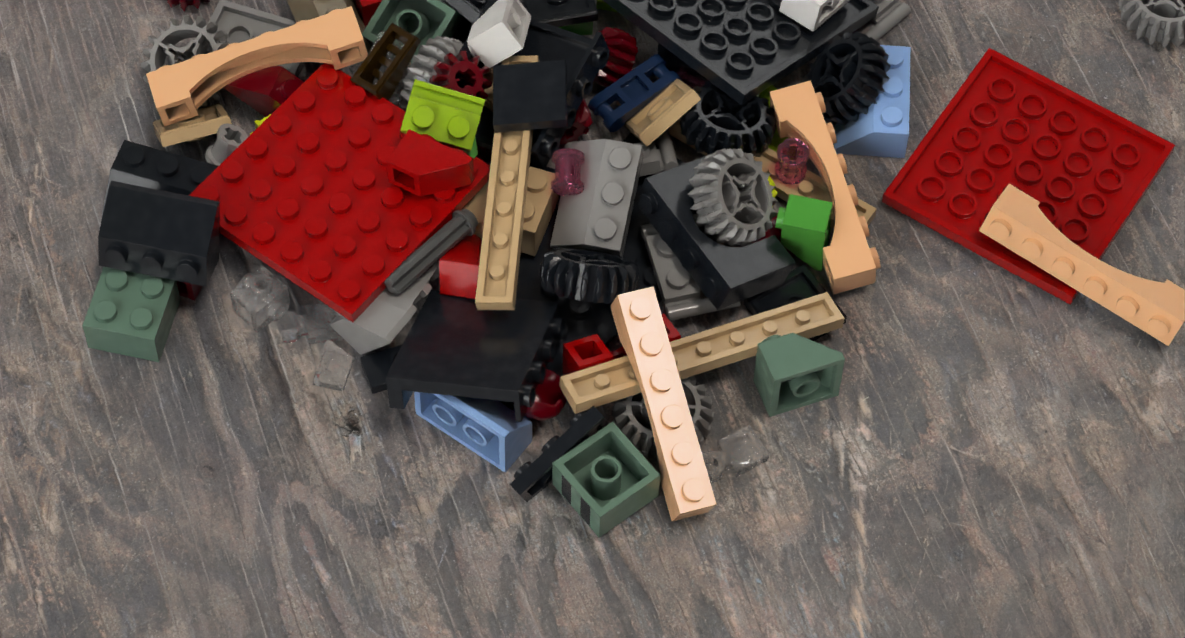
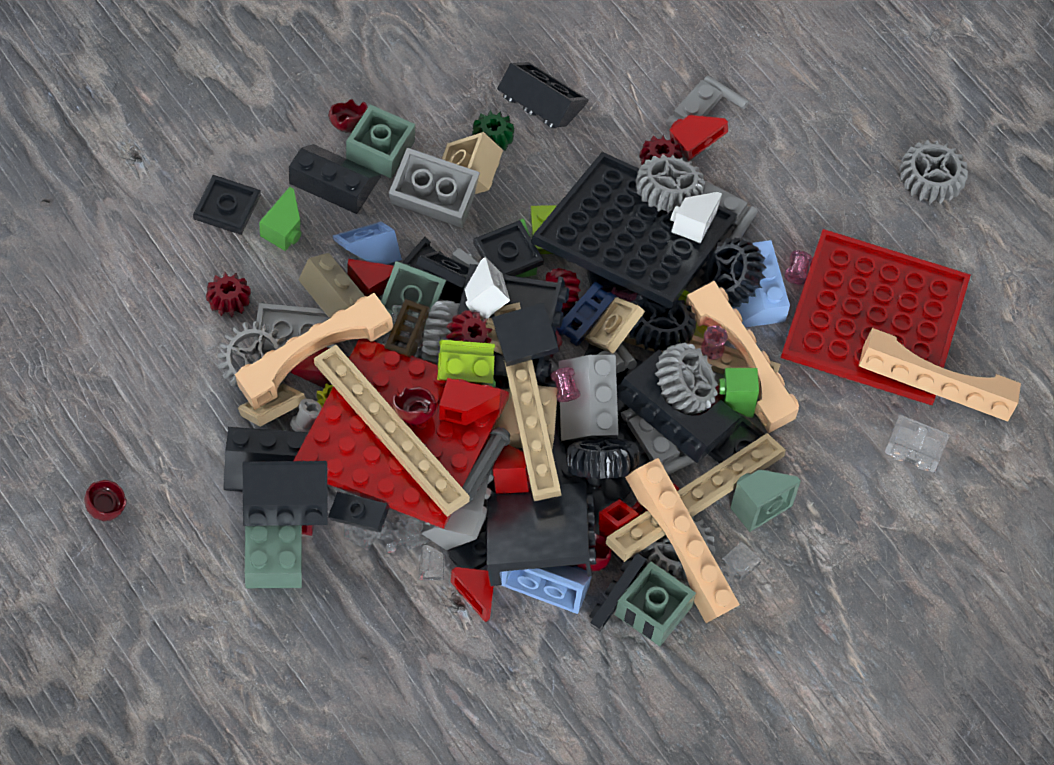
camera: 20 degrees left, 0 degrees up
none -> tan plate [314,345,470,516]
none -> black plate [328,492,390,533]
none -> dark red hair [393,387,436,426]
none -> red slope [451,567,494,622]
none -> clear pink bush [784,250,813,285]
none -> clear brick [885,415,950,473]

